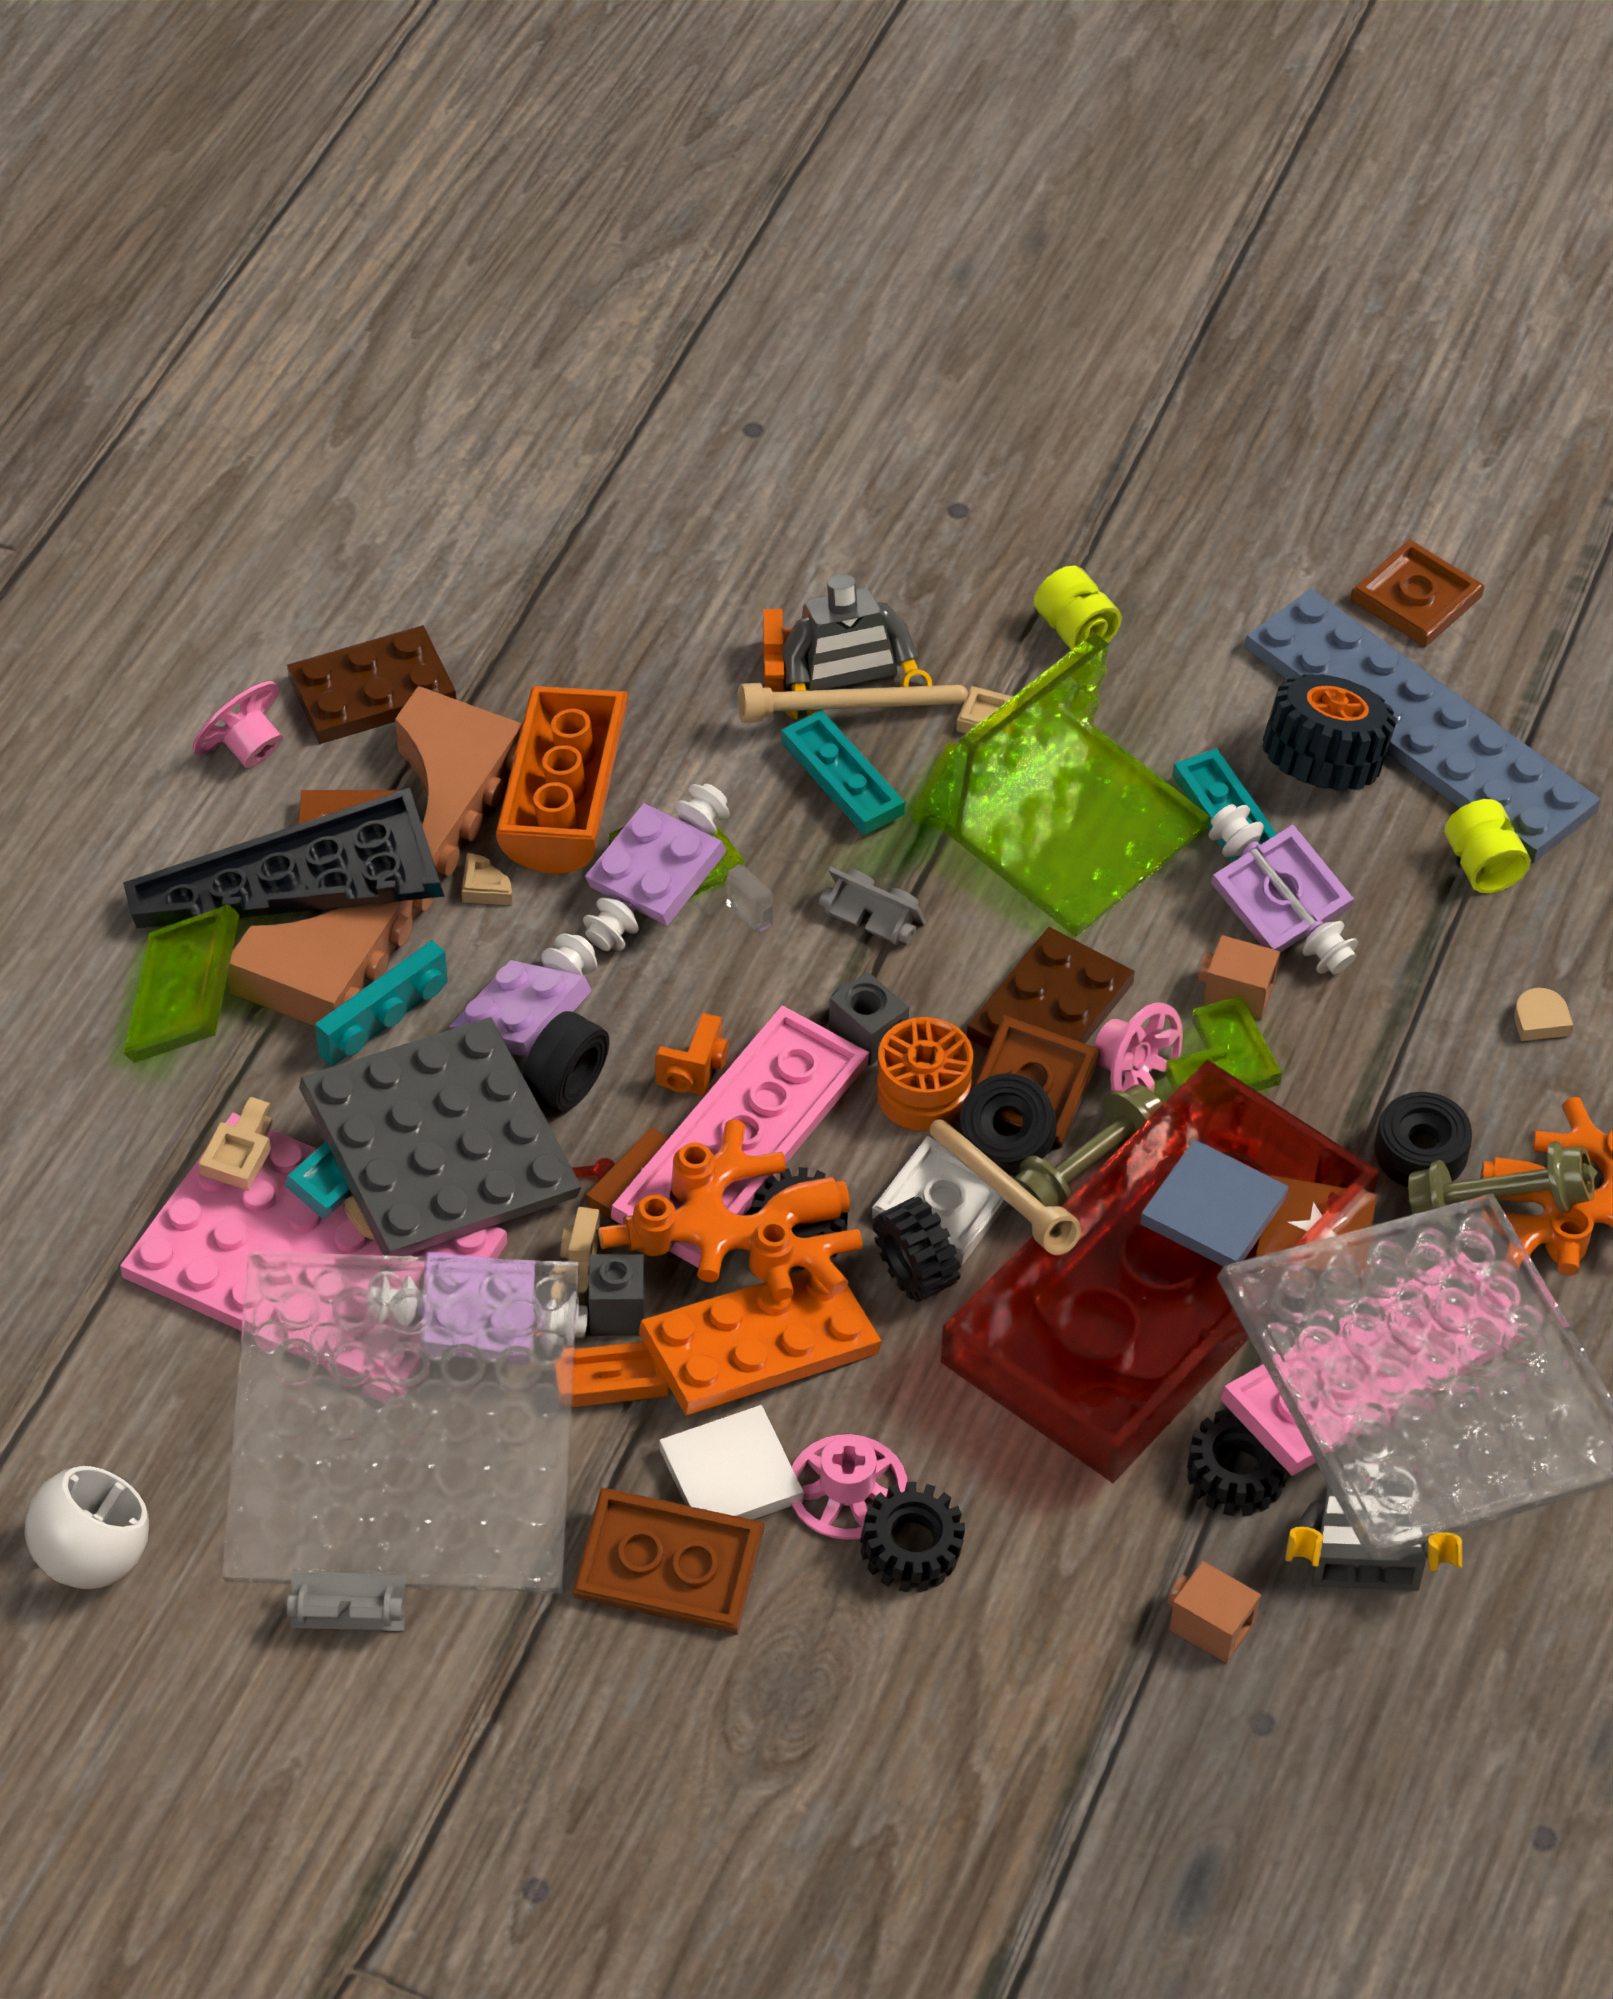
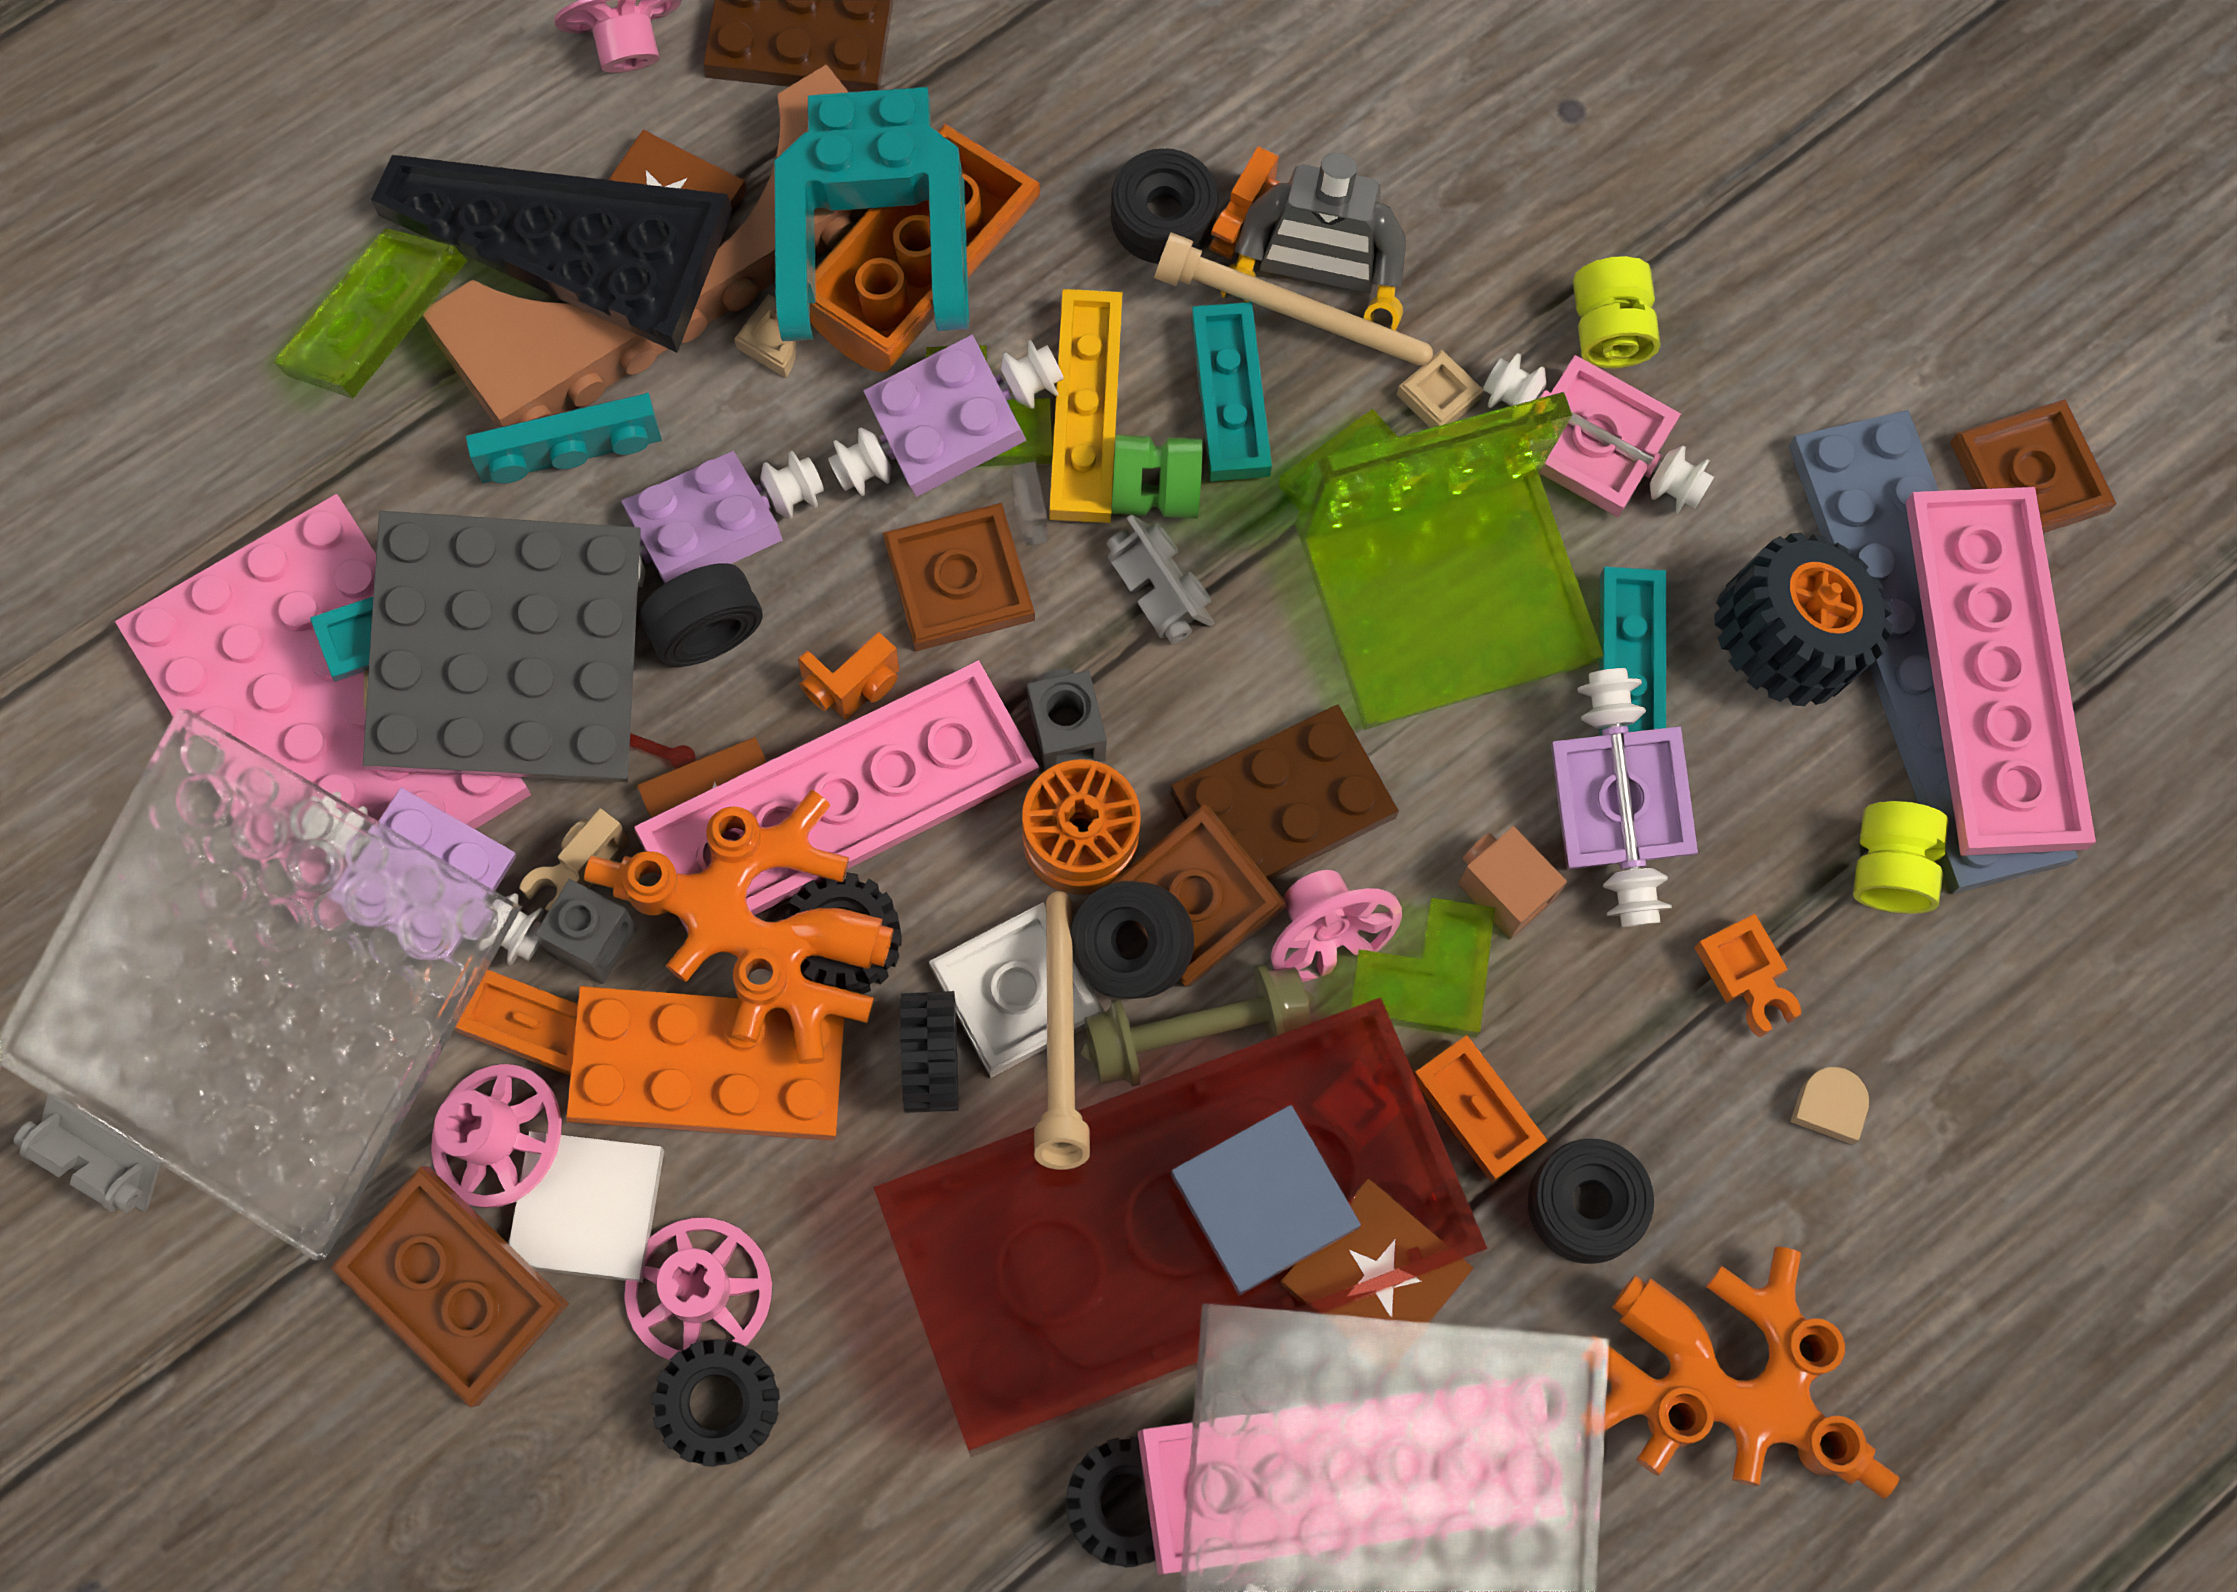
camera: 25 degrees right, 20 degrees up
tan plate [198,1097,273,1191] -> none
olive piece [1406,1142,1597,1231] -> none
none -> bright pink wheel [431,1064,562,1208]
none -> teal plate [774,87,969,342]
none -> dark orange tile [883,503,1035,652]
none -> yellow plate [1049,289,1123,523]
none -> black tyre [1110,148,1218,264]
none -> bright green wheel [1112,435,1202,519]
none -> orange plate [1412,1035,1548,1183]
none -> bright pink plate [1483,353,1714,518]
none -> orange plate [1694,914,1801,1038]
none -> bright pink plate [1906,487,2096,856]

